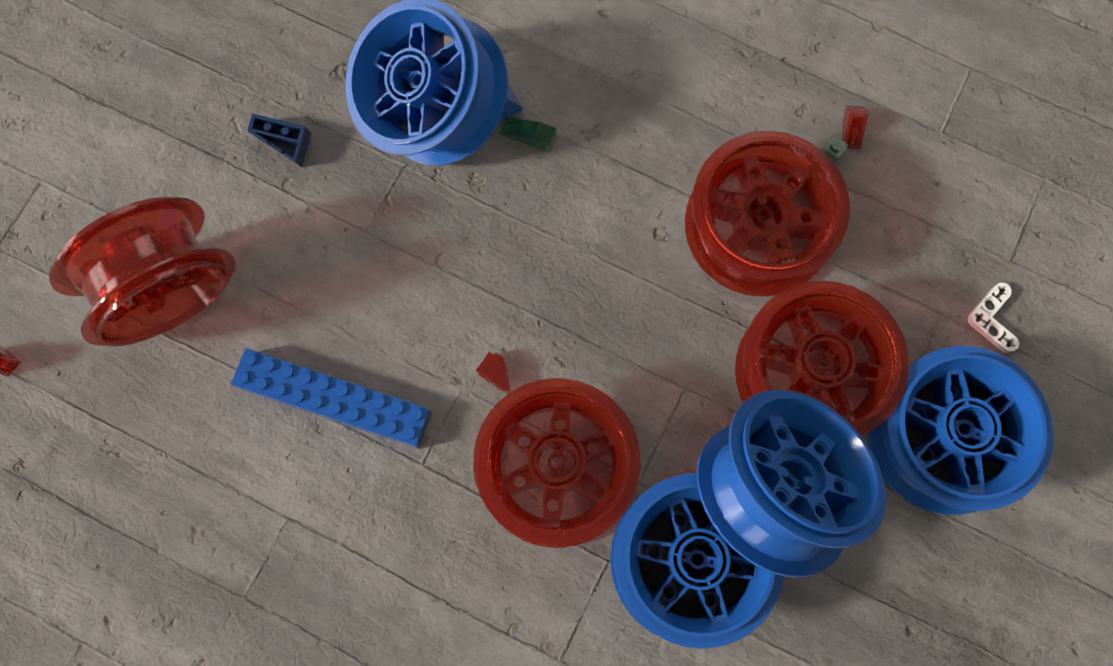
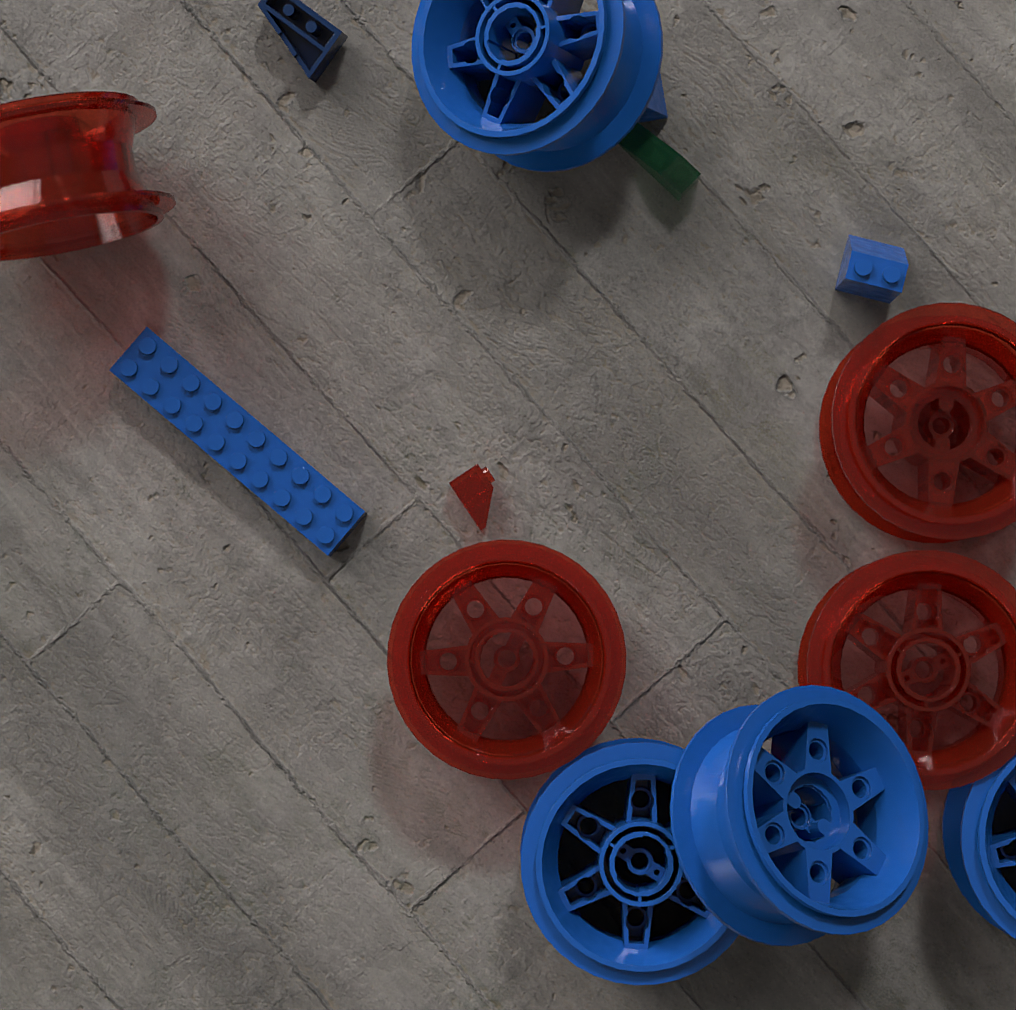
camera: 25 degrees right, 10 degrees up
none -> blue slope [835,235,909,304]

